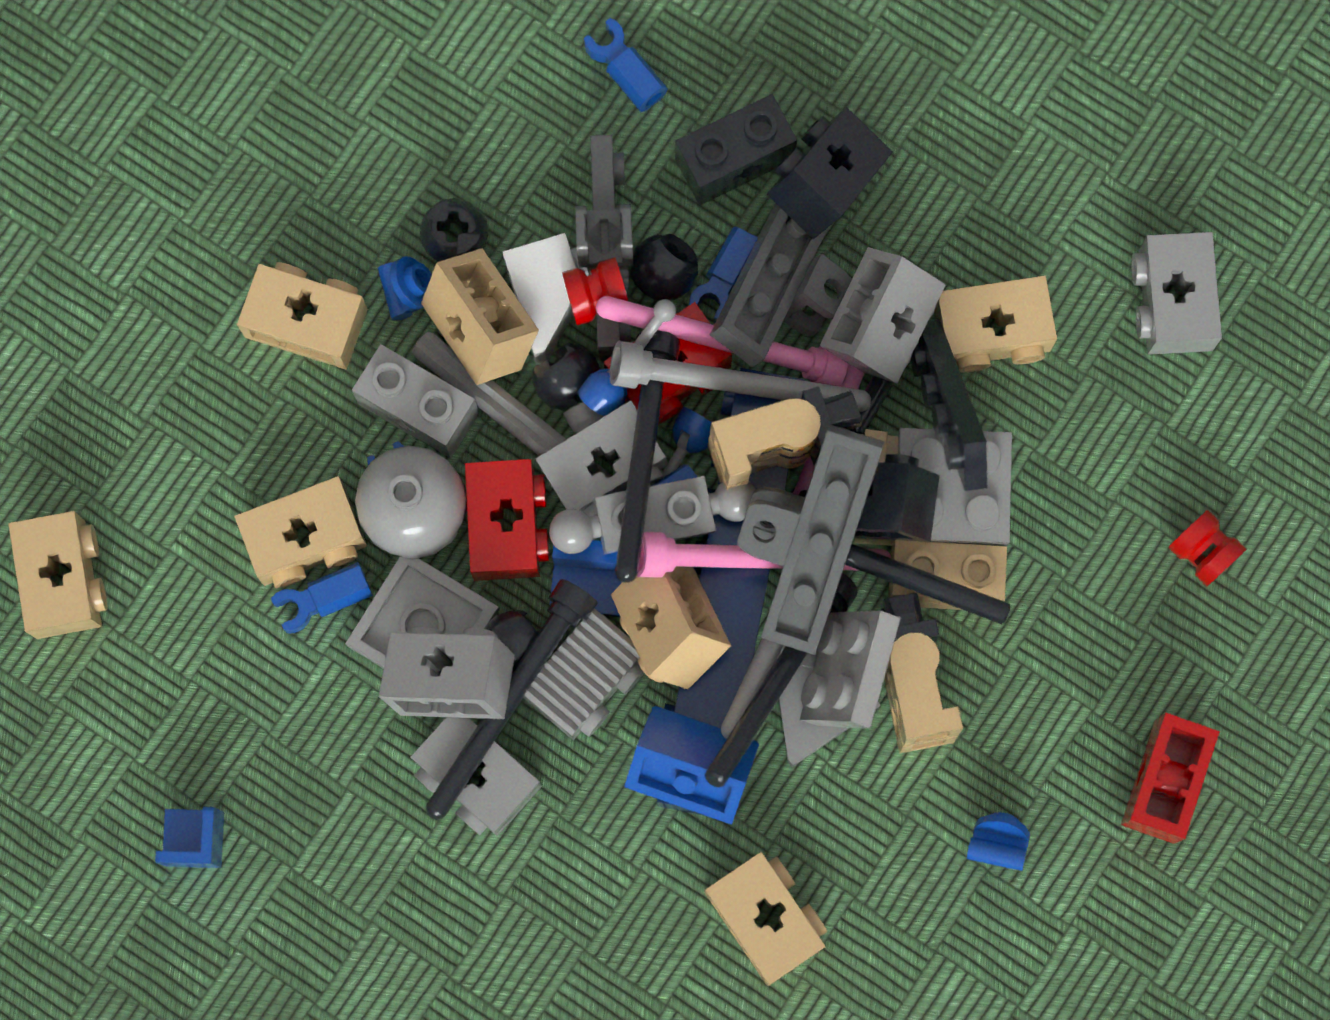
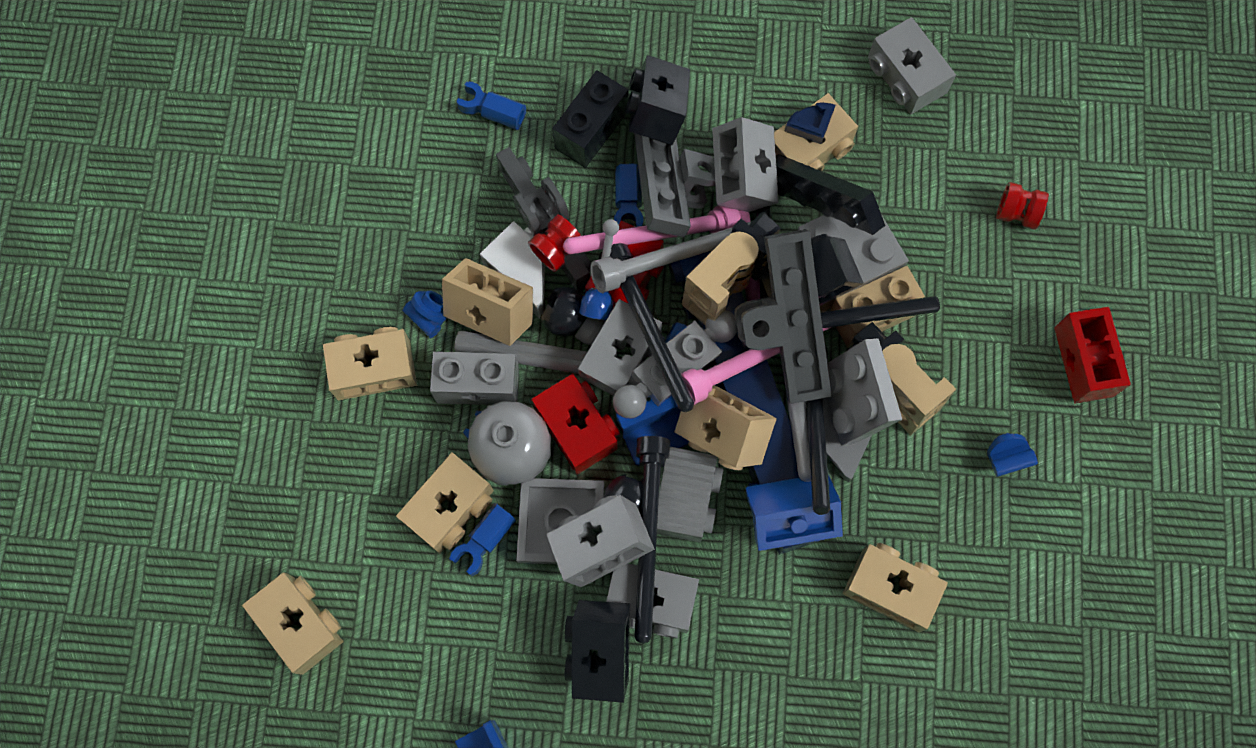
camera: 30 degrees left, 5 degrees down
black piece [419,198,489,262] -> none
black piece [631,234,698,301] -> none
blue hinge [662,406,712,477] -> none
none -> black brick [564,600,630,703]
none -> dark blue tile [784,102,836,144]

